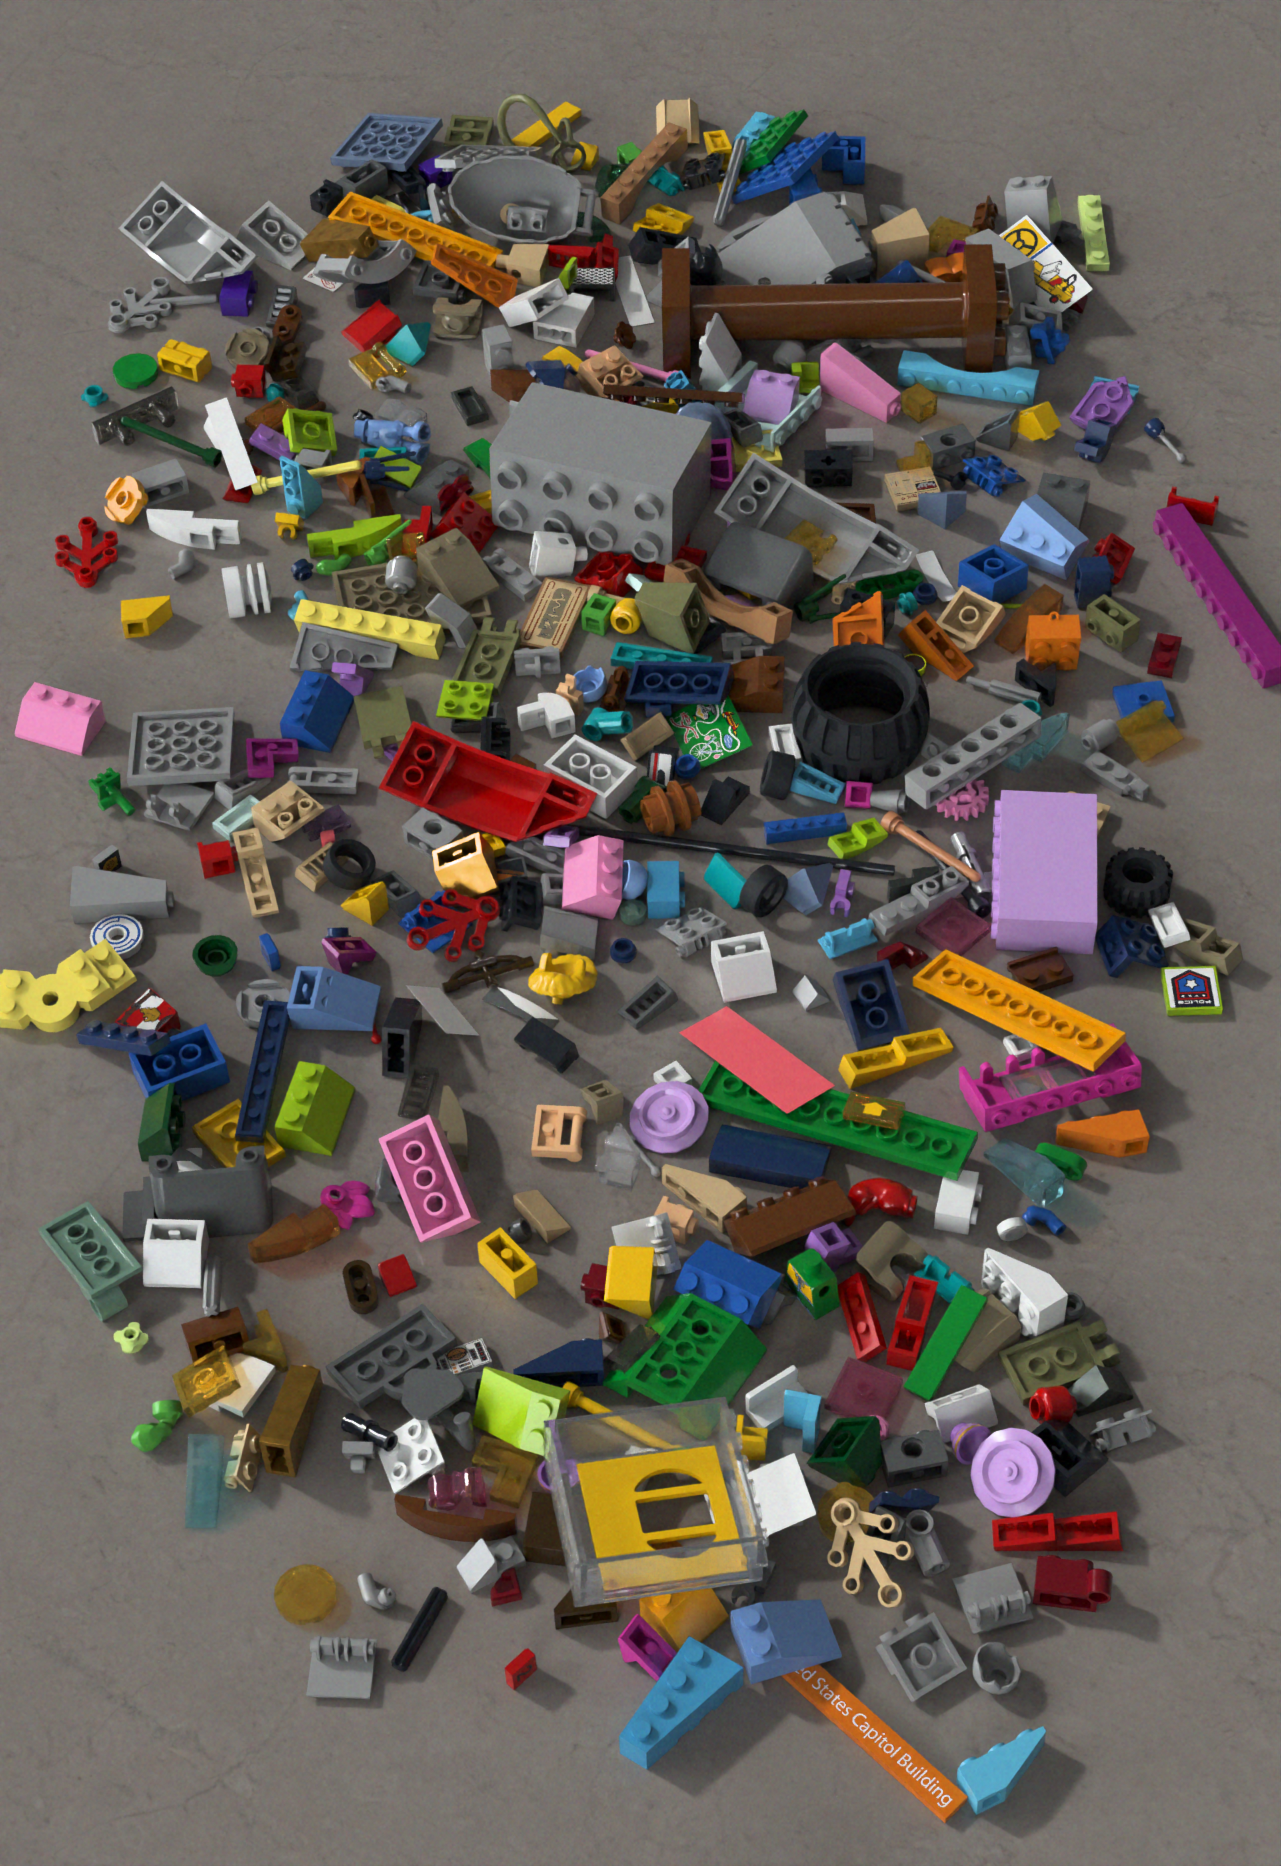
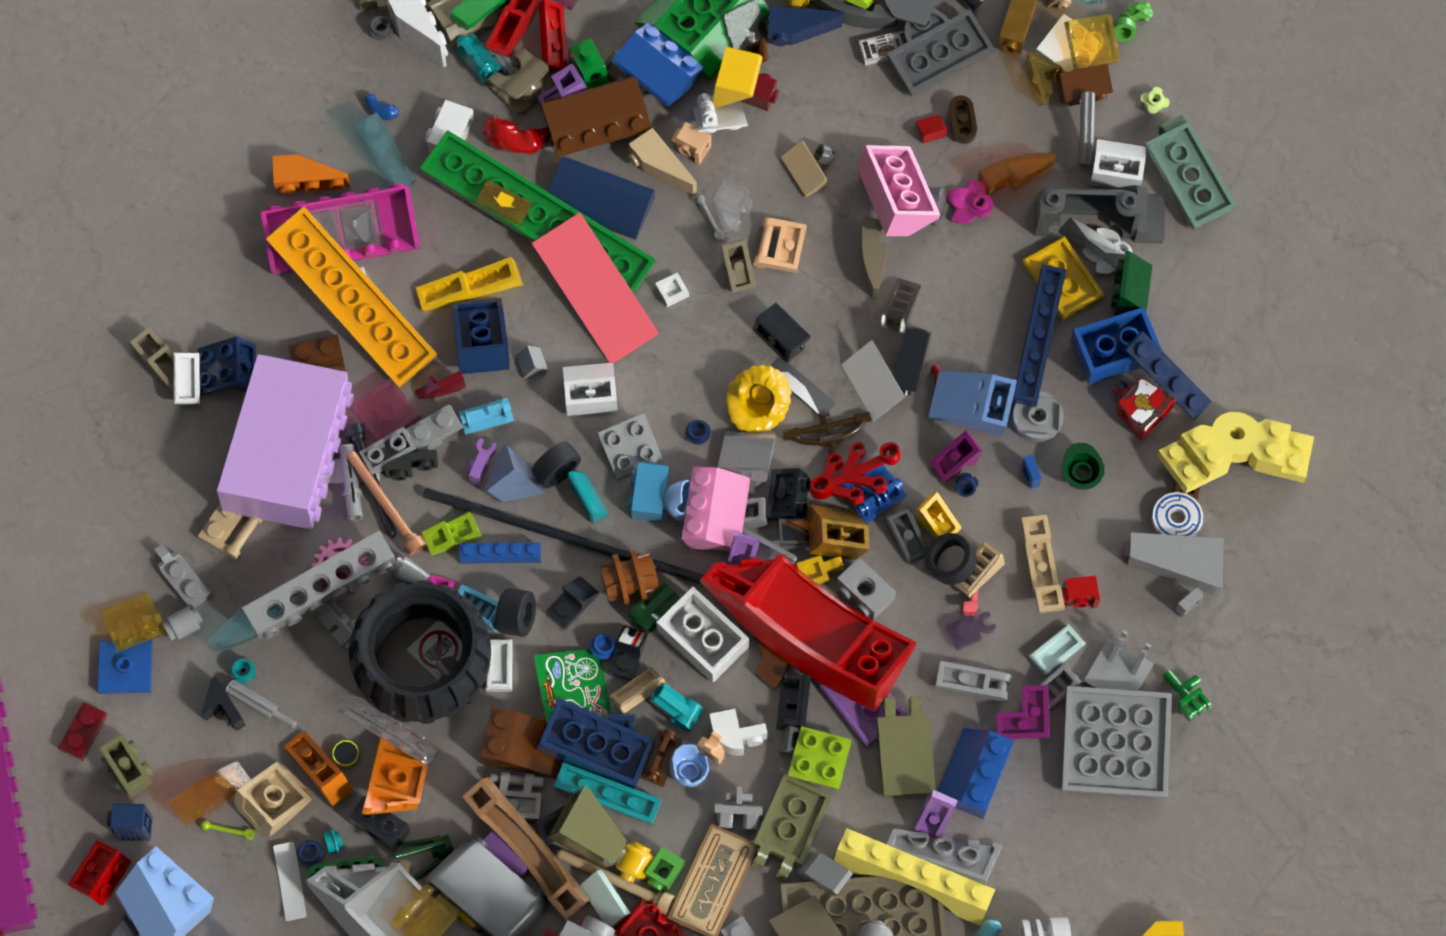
camera: 175 degrees left, 20 degrees up
bright pink slope [15,682,106,756] -> none
tan slope [251,781,325,842] -> none
lime slope [275,1061,355,1156] -> none
yellow brick [477,1227,538,1299] -> none
dark grey slope [618,976,678,1030] -> none
sand green tile [620,899,646,926] -> none
lavender piece [630,1081,709,1154] -> none
blue brick [958,544,1029,604] -> none
white tile [997,1217,1028,1241] -> none
orange brick [1025,612,1081,671] -> none
green beam [1032,1143,1087,1181] -> none
black tyre [1103,847,1173,918] -> none
tile [1160,966,1223,1016] -> none

